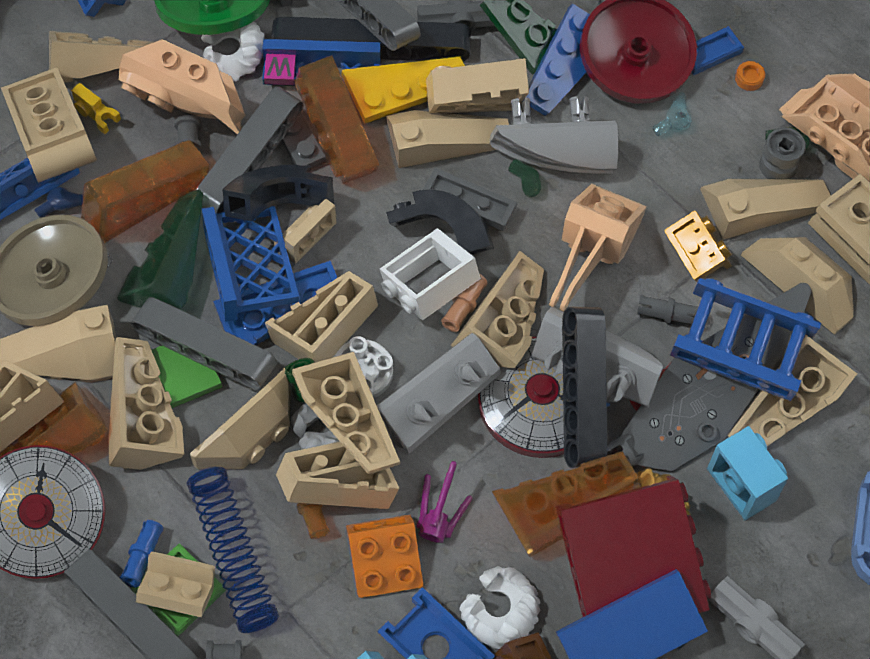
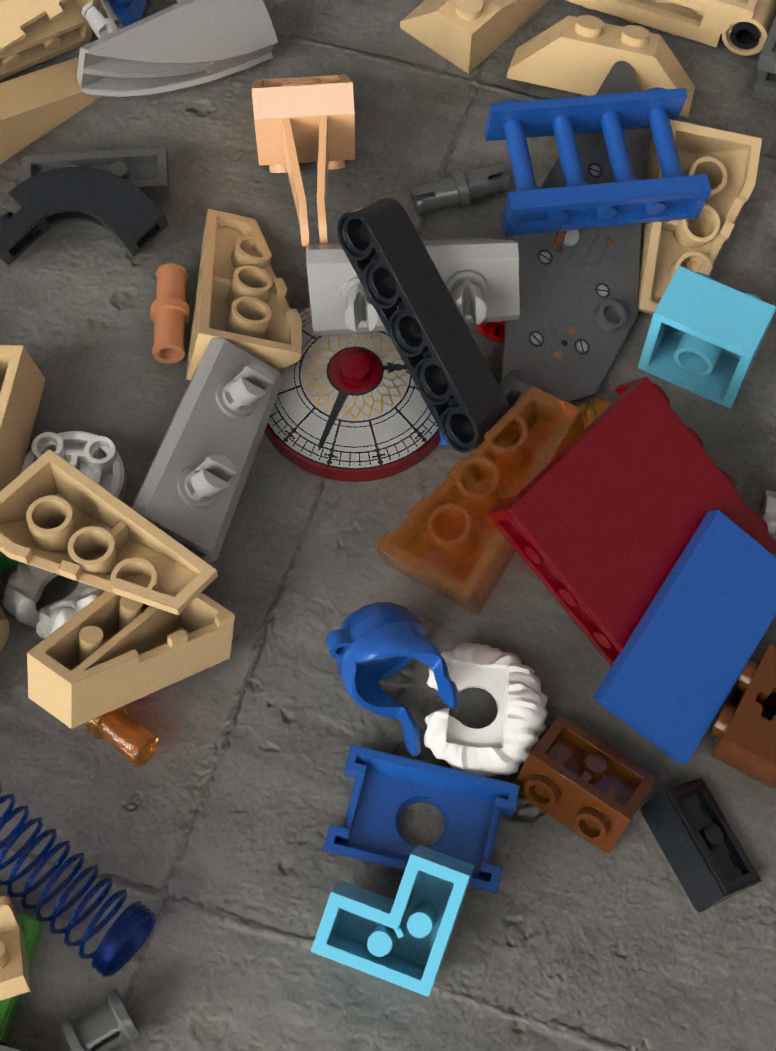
camera: 30 degrees left, 0 degrees up
orange bracket [346,514,423,598] -> none
white window [380,228,481,320] -> none
magenta plant [416,461,473,543] -> none
clear green arm [508,158,542,197] -> none
bracket [664,211,732,282] -> none
none -> blue hair [326,602,459,756]

